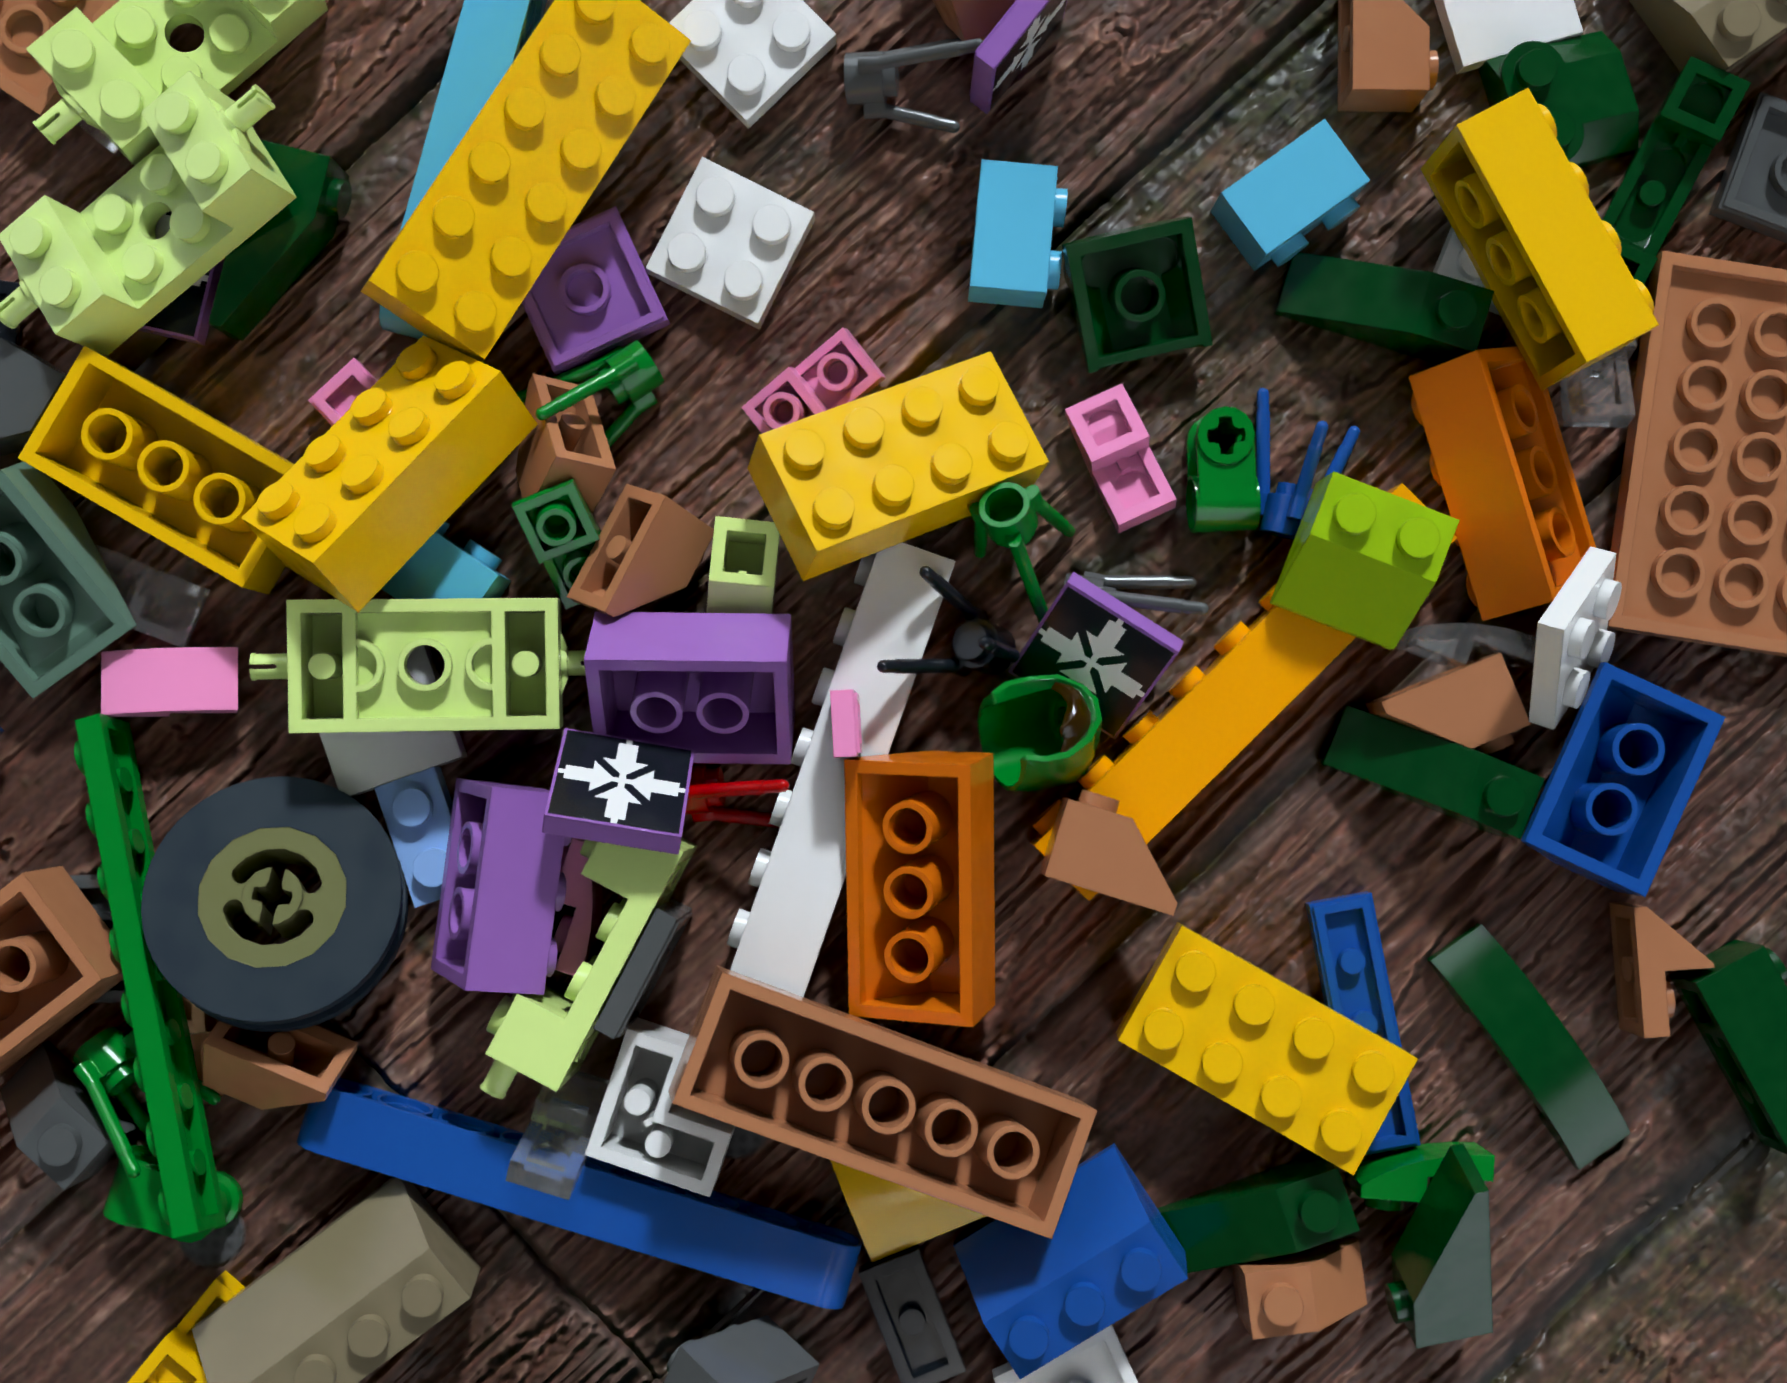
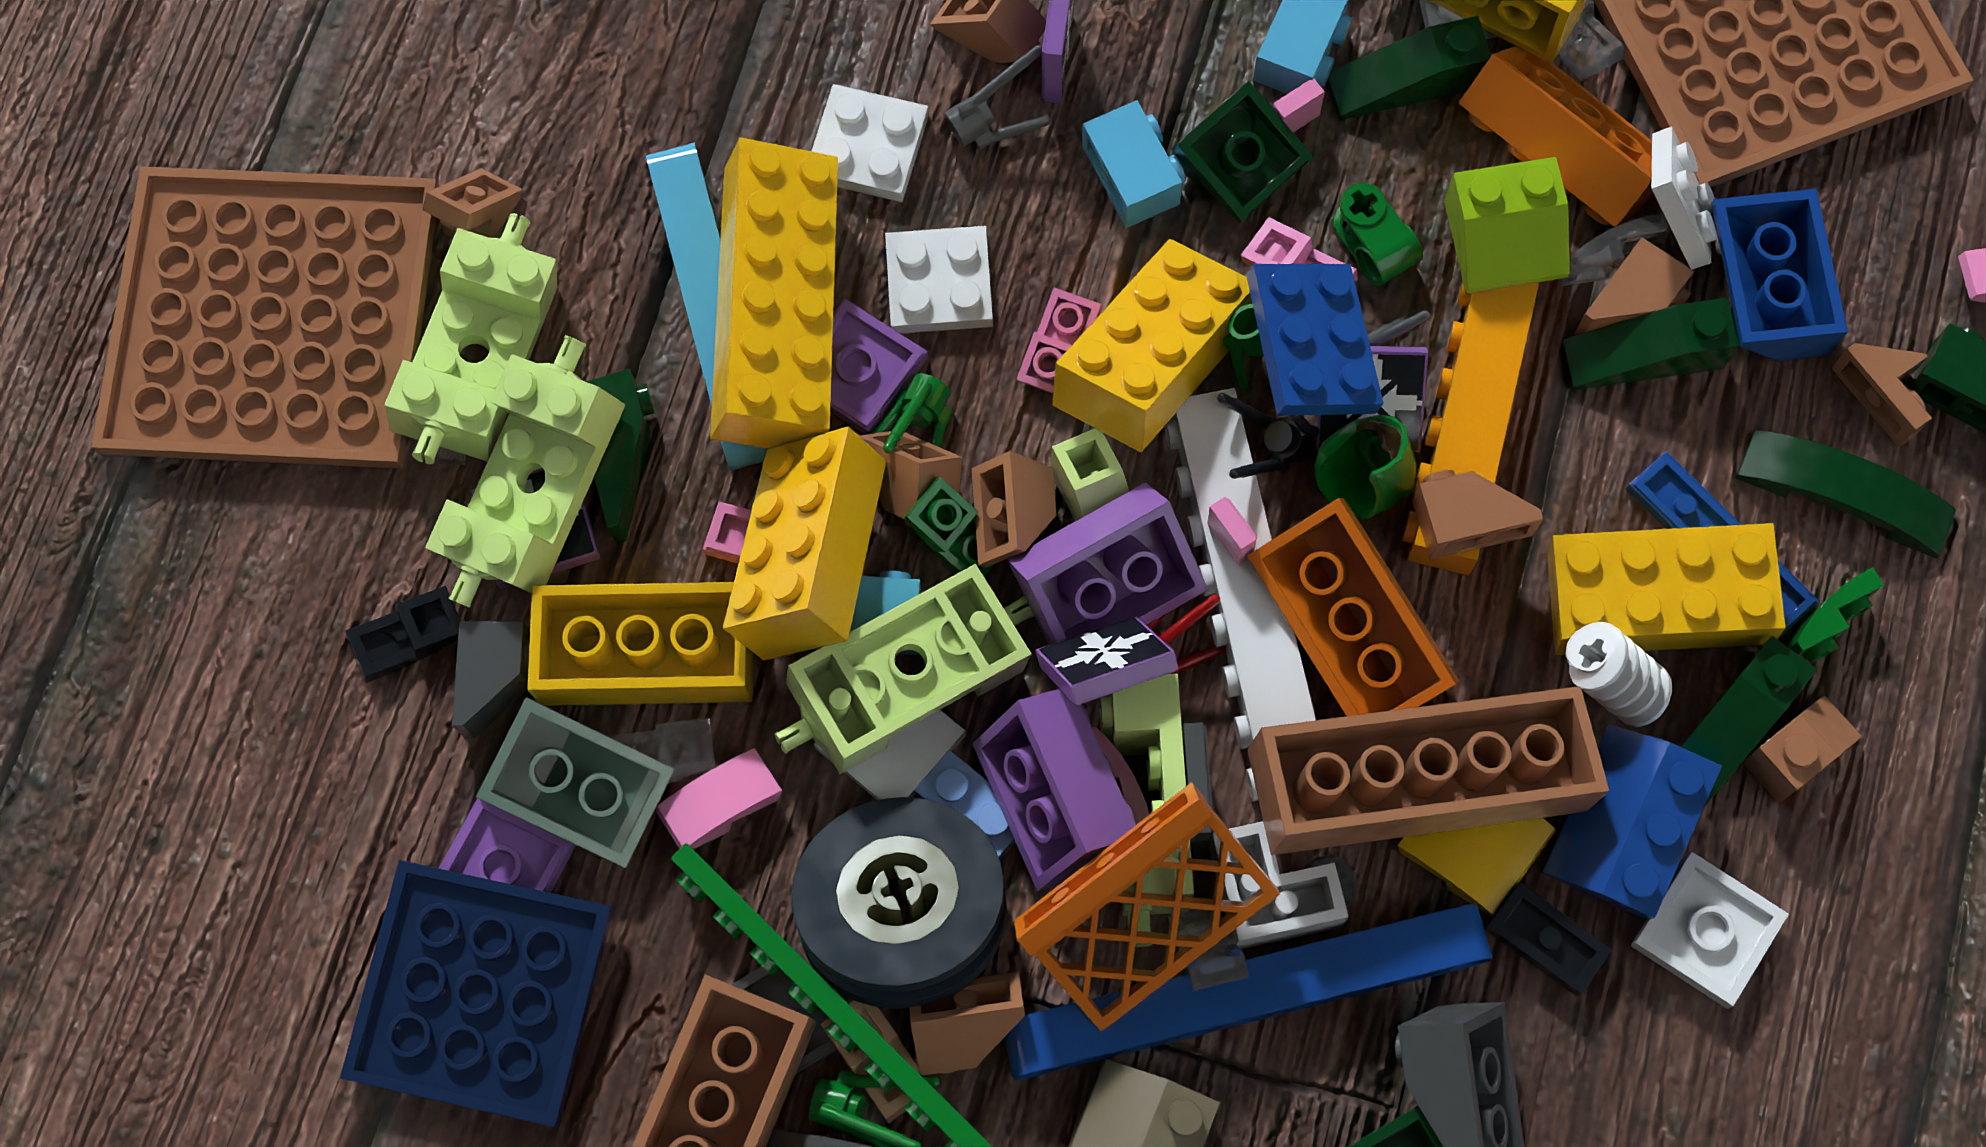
camera: 30 degrees left, 15 degrees down
blue plant [1256,388,1360,540] -> none
slope [1384,1143,1493,1349] -> none
none -> orange fence [1014,782,1280,1032]
none -> blue plate [1246,264,1384,415]
none -> bright pink tile [1273,79,1325,132]
none -> white piece [1566,622,1672,727]

